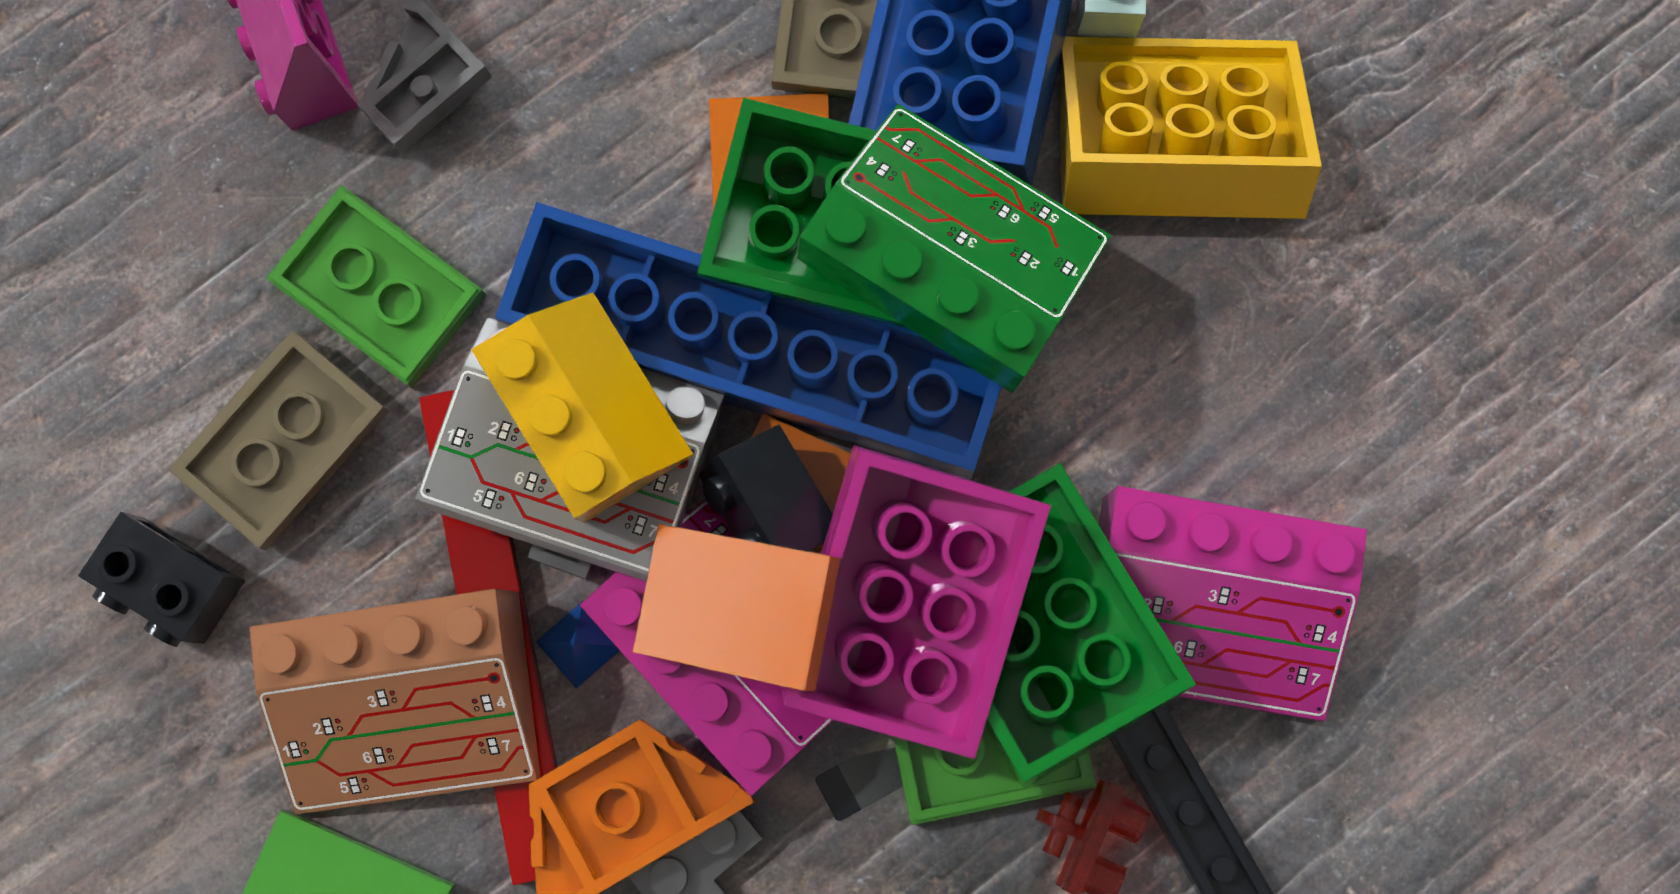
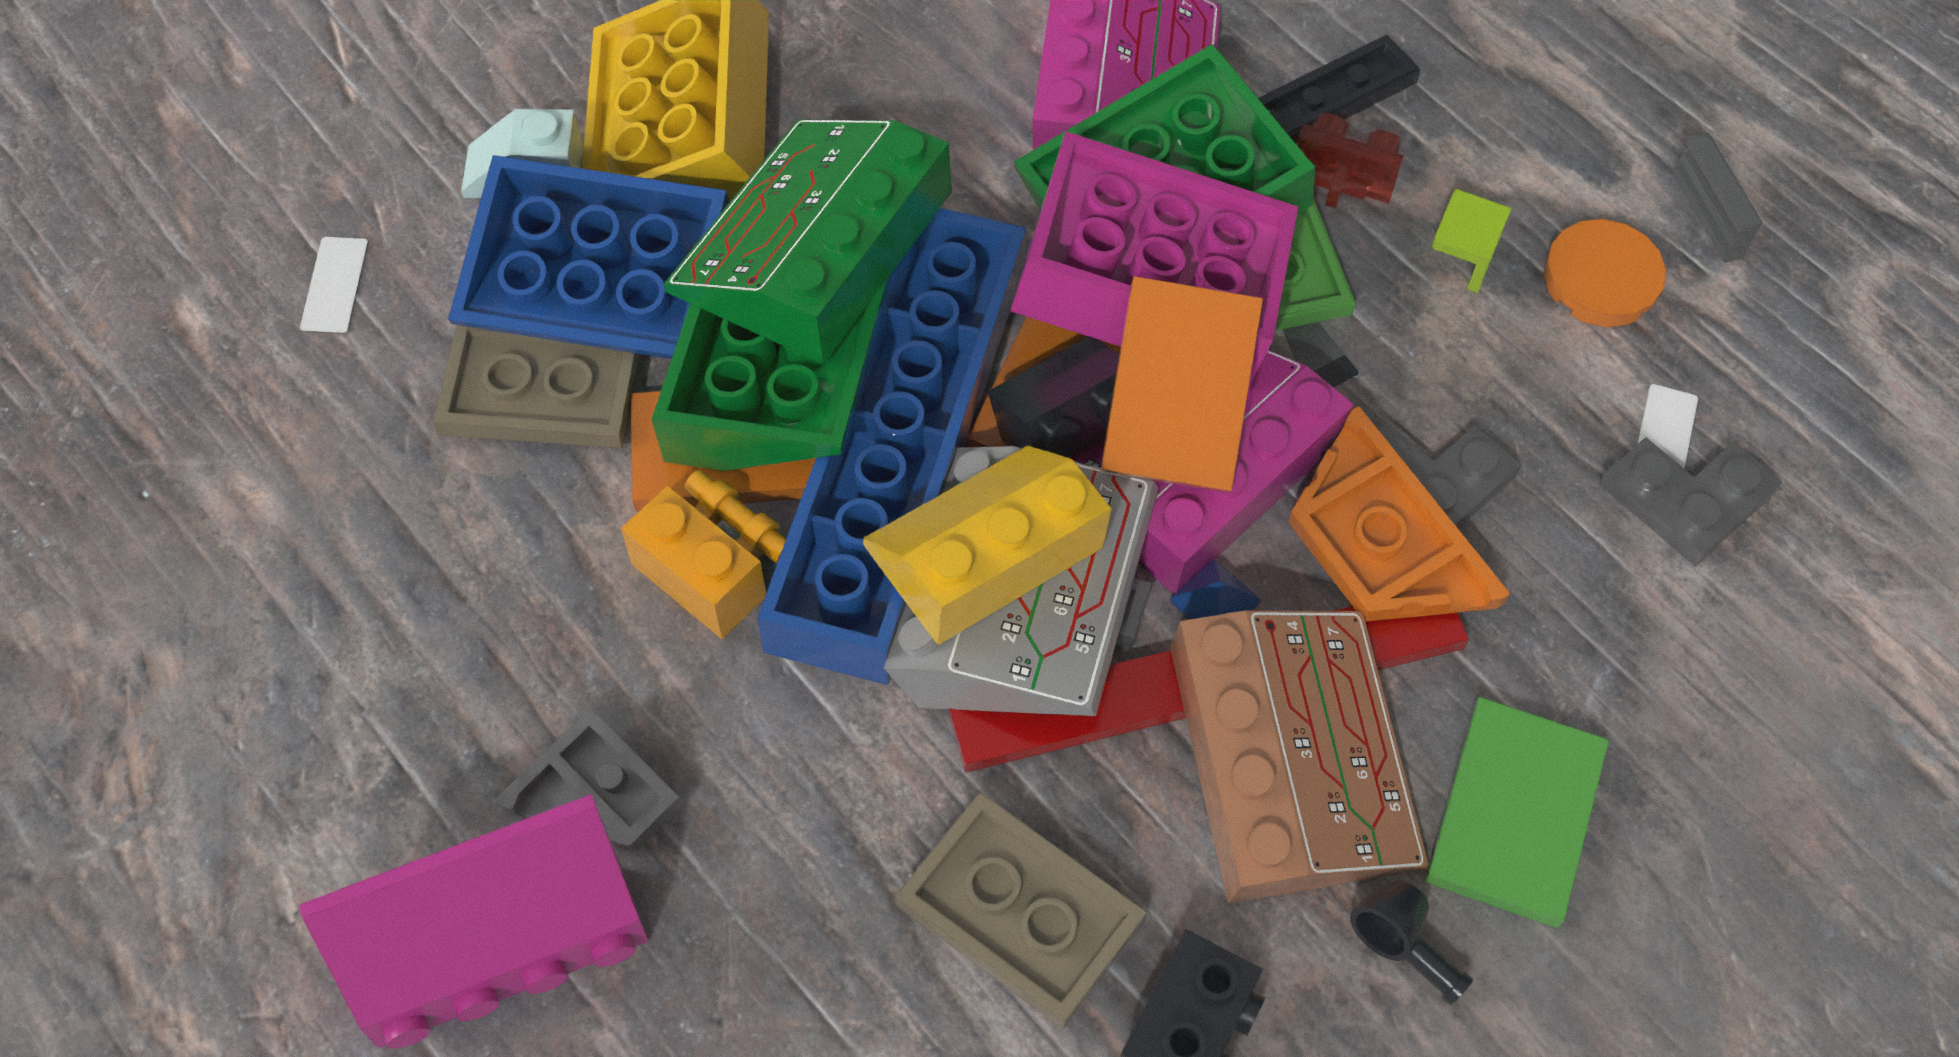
camera: 95 degrees left, 20 degrees down
bright green tile [266,185,486,389] -> none
none -> light orange brick [621,470,786,639]
none -> black bar [1350,880,1474,1005]

